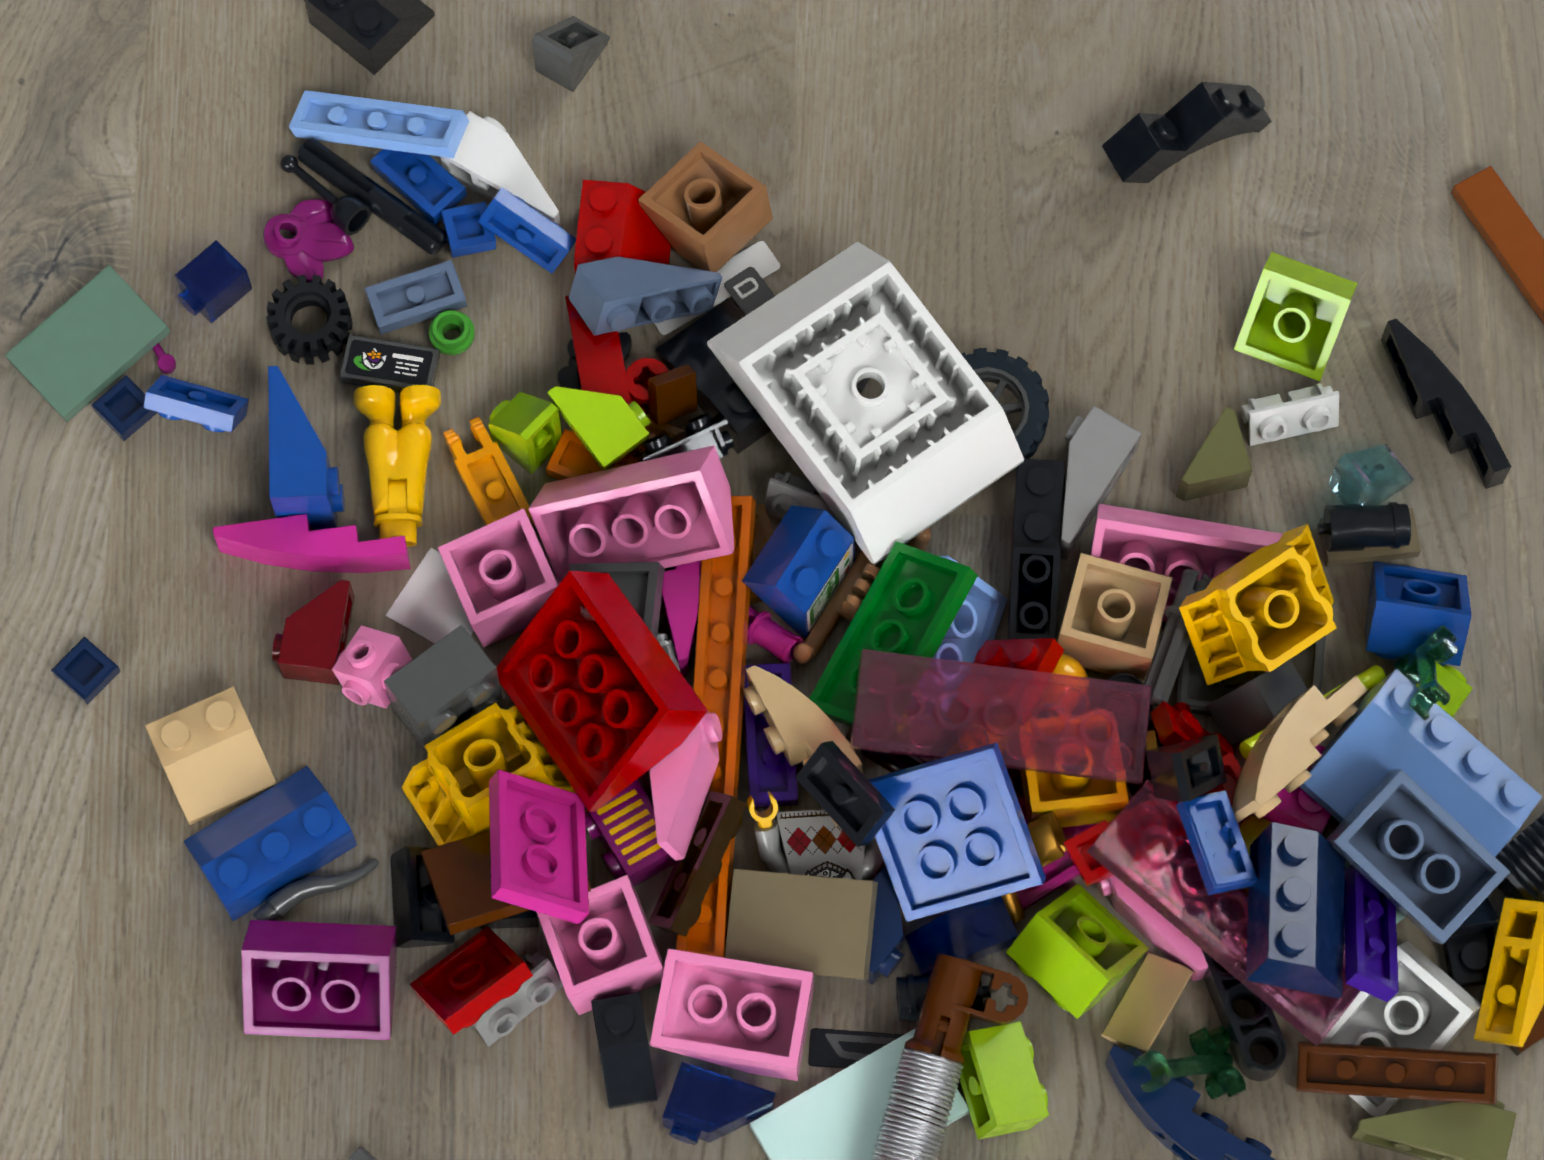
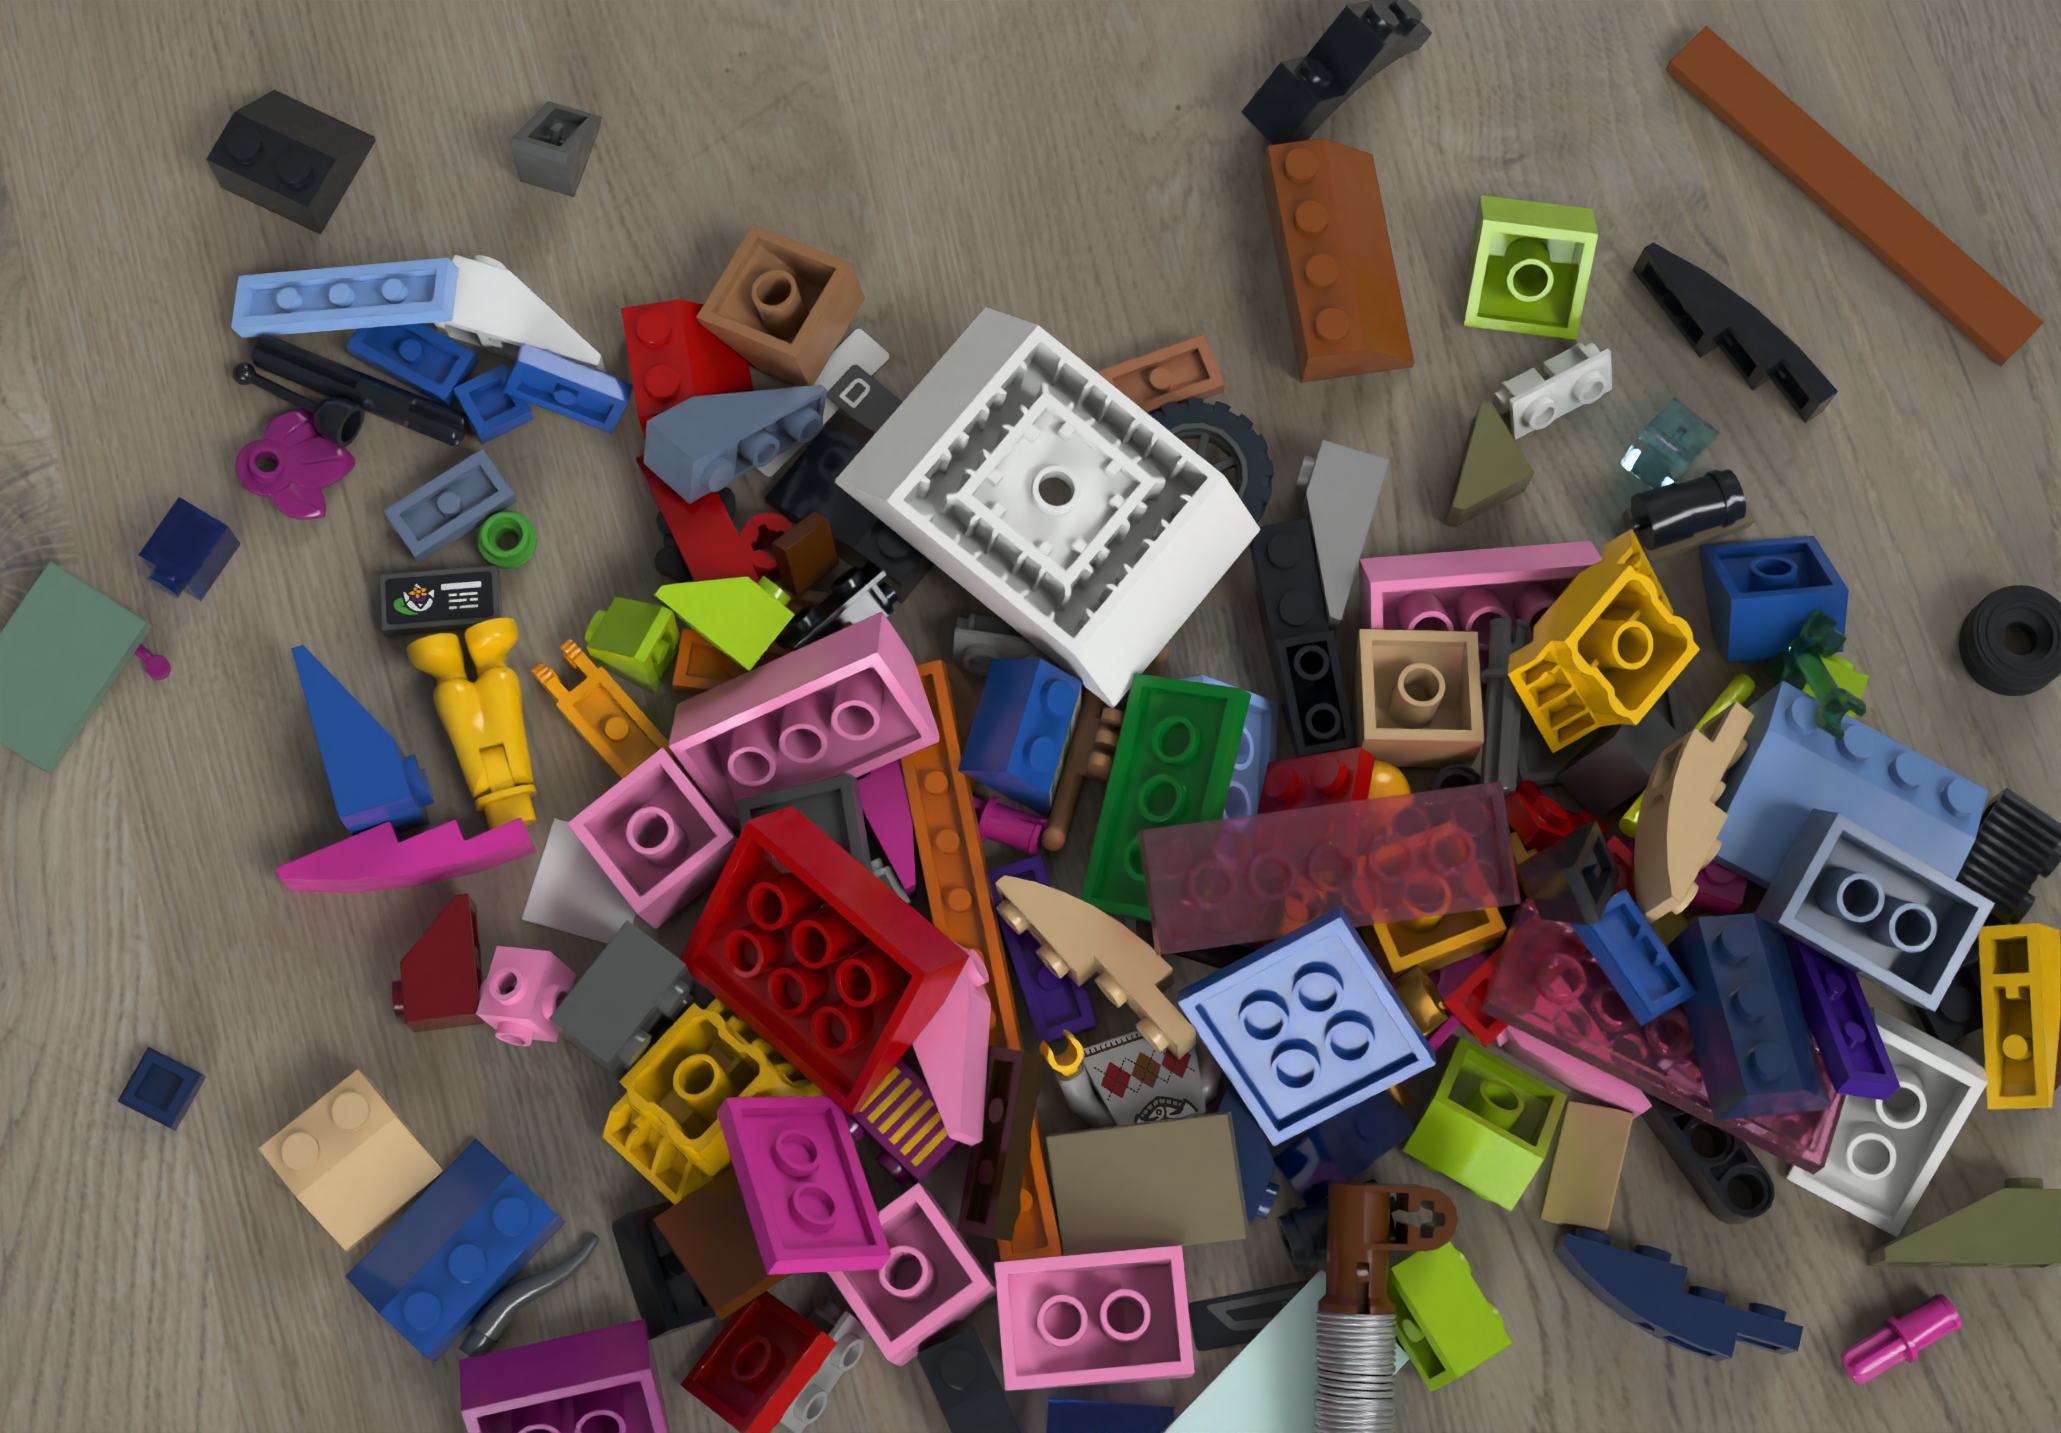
camera: 20 degrees left, 5 degrees up
dark blue tile [91,375,158,441] -> none
blue plate [144,375,249,432] -> none
black tyre [266,275,353,365] -> none
black plate [795,741,895,847] -> none
clear green bar [1133,1026,1246,1100] -> none
reddish brown tile [1296,1041,1499,1104] -> none
none -> nougat plate [1097,334,1225,414]
none -> dark orange slope [1261,138,1414,383]

